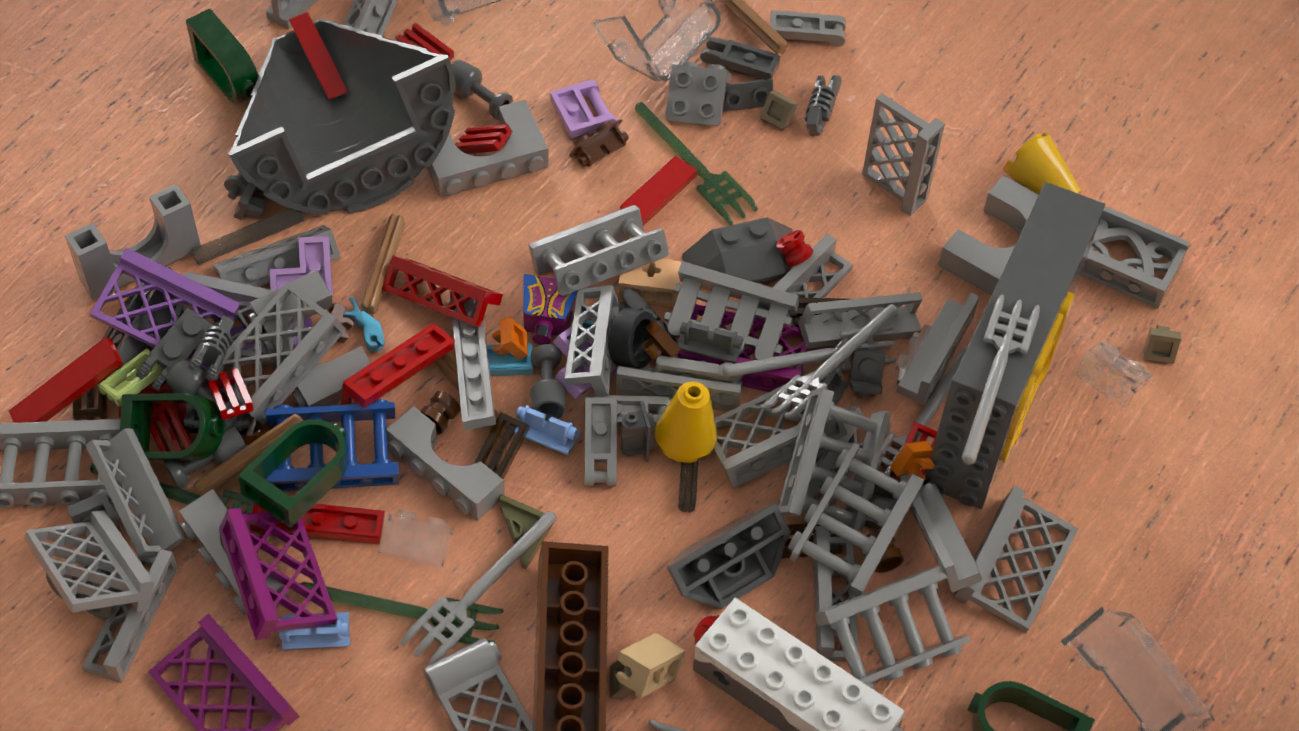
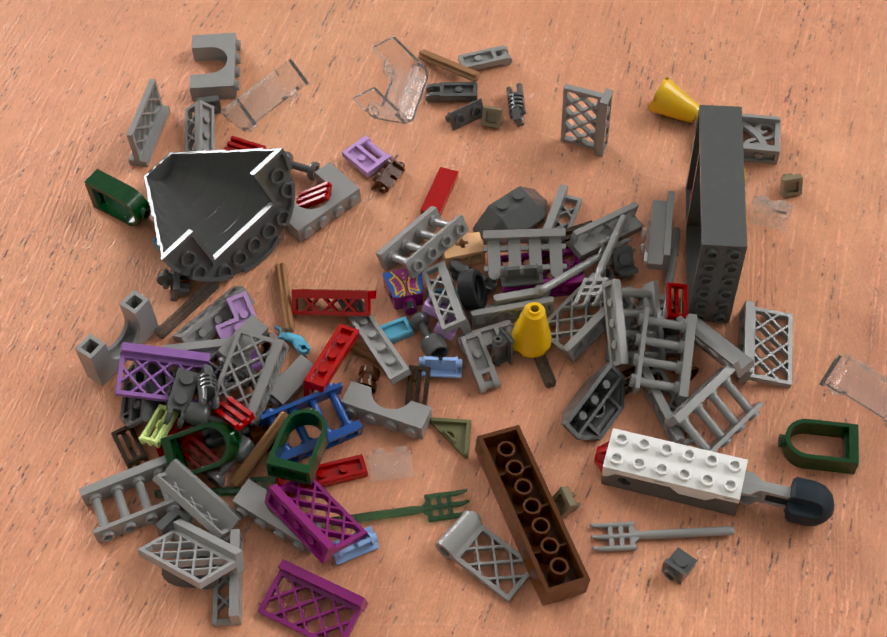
camera: 15 degrees left, 0 degrees up
red tile [9,337,123,423] -> none
red sticker [289,12,348,100] -> none
light grey piece [400,511,556,666] -> none
orange tile [492,316,528,360] -> none
tan hinge [615,633,686,699] -> none
clear green piece [635,102,758,225] -> none
reddish brown tile [641,320,681,360] -> none
light grey bracket [666,61,732,126] -> none
red wheel [776,230,814,267] -> none
orange tile [889,441,934,480] -> none
light grey arch [939,175,1039,296] -> none
light grey piece [962,294,1040,465] -> none

